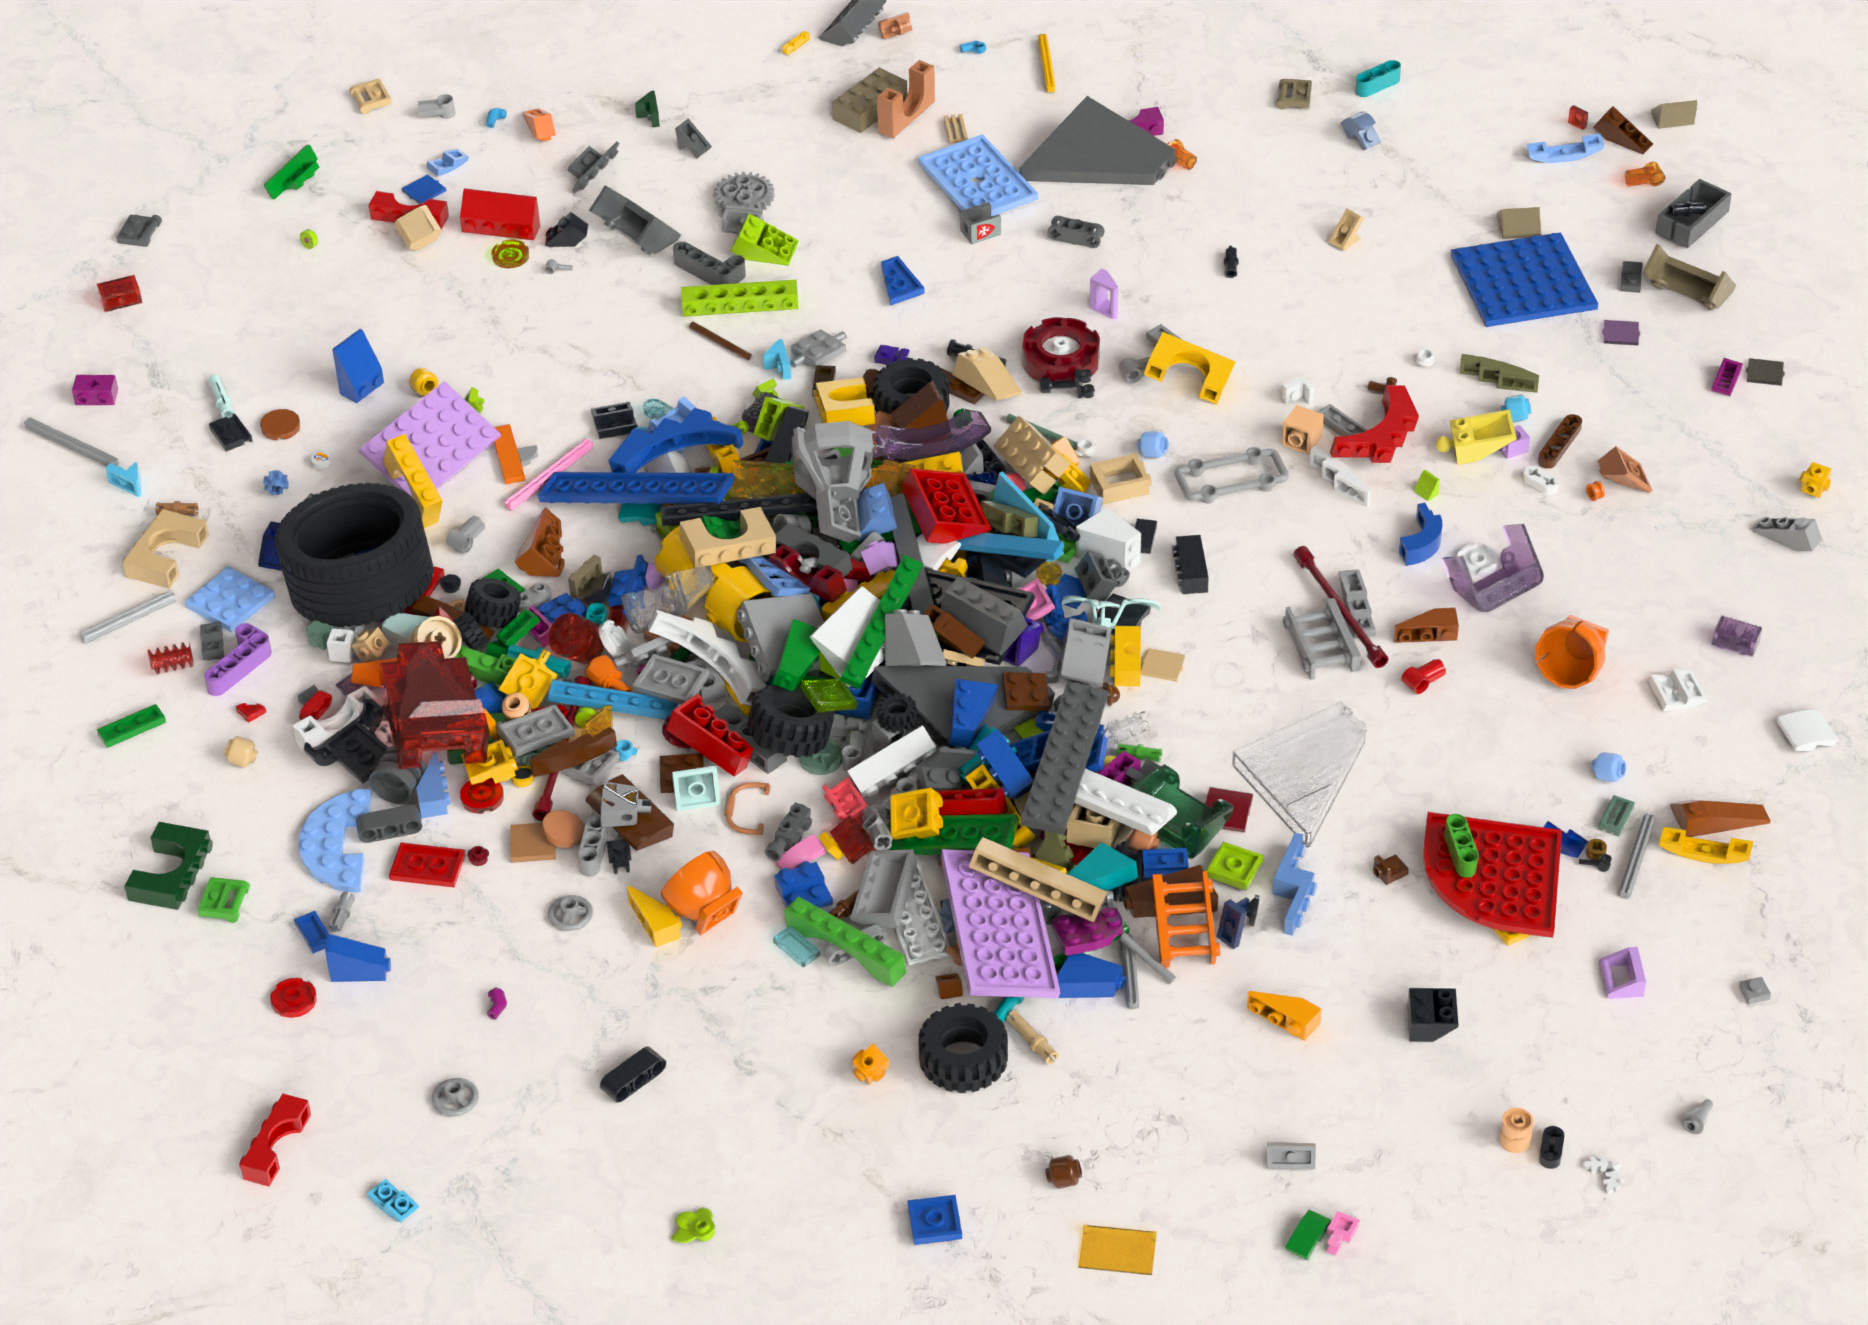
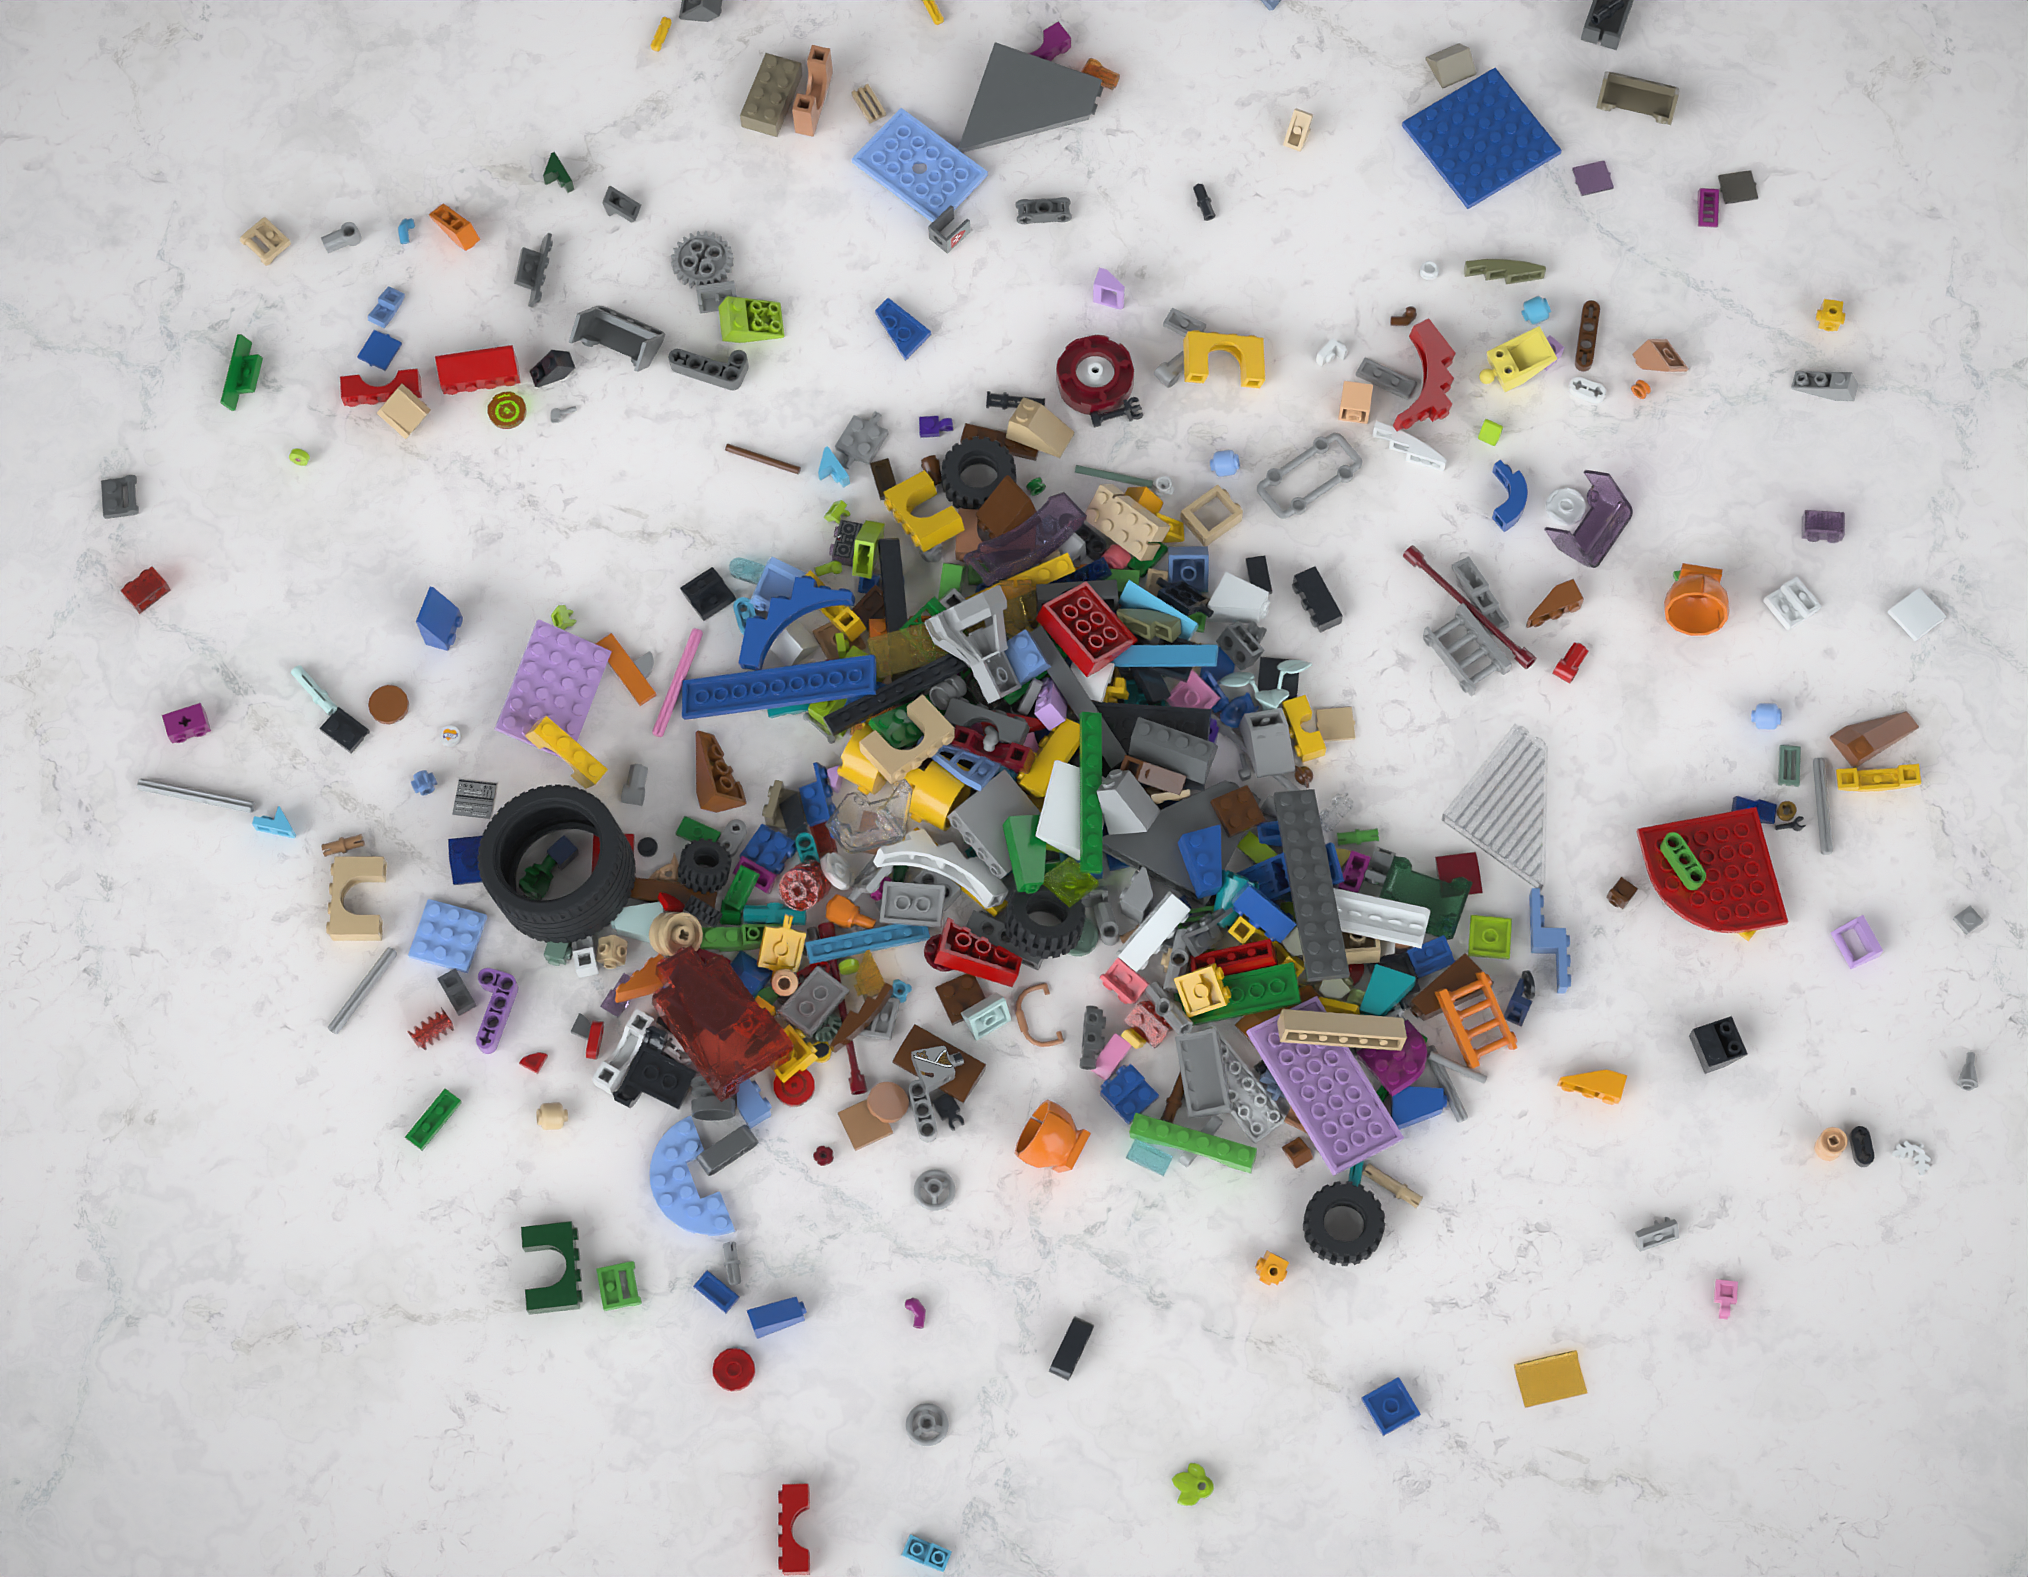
camera: 20 degrees left, 25 degrees up
red tile [389,842,466,888] -> none
yellow head [409,368,438,396] -> none
yellow slope [626,886,682,947] -> none
lime brick [681,279,799,317] -> none
black tyre [877,693,917,733] -> none
reddish brown head [1045,1155,1082,1189] -> none
green slope [1285,1210,1331,1260] -> none
dark grey slope [1621,261,1643,293] -> none

